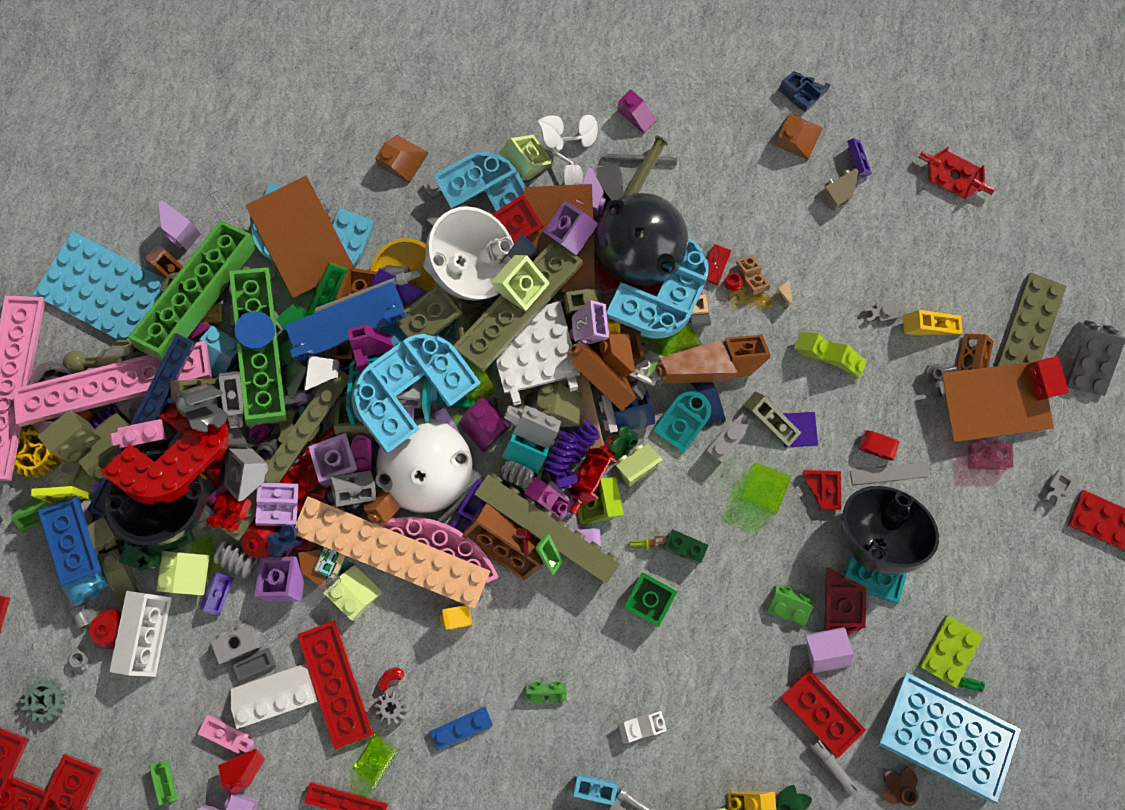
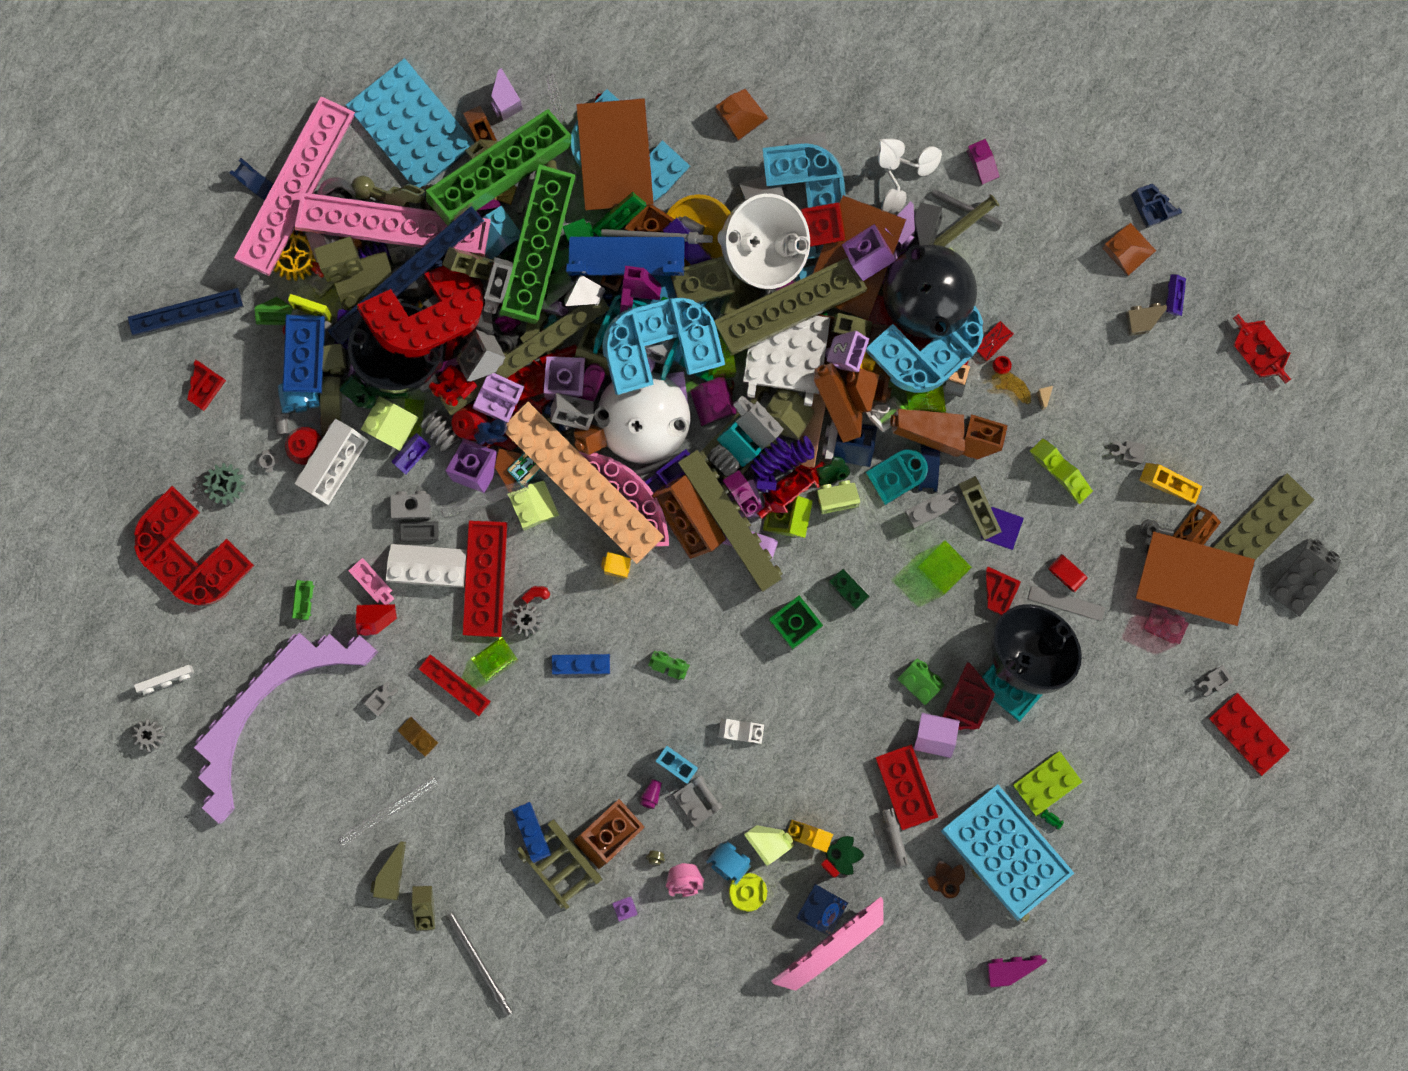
camera: 25 degrees right, 5 degrees up
bright pink hinge [109,419,166,448] -> none
dark grey piece [175,383,228,432] -> none
blue tile [235,311,275,350] -> none
light grey plate [422,176,443,200] -> none
yellowish green slope [491,255,550,311] -> none
yellowish green slope [499,135,553,181] -> none
dark blue slope [508,234,537,261] -> none
dark red hand [516,528,531,557] -> none
bright green slope [536,533,563,576] -> none
dark grey slope [629,379,647,400] -> none
piece [630,536,666,551] -> none
medium nougat slope [736,255,770,295] -> none
red brick [1028,356,1069,401] -> none

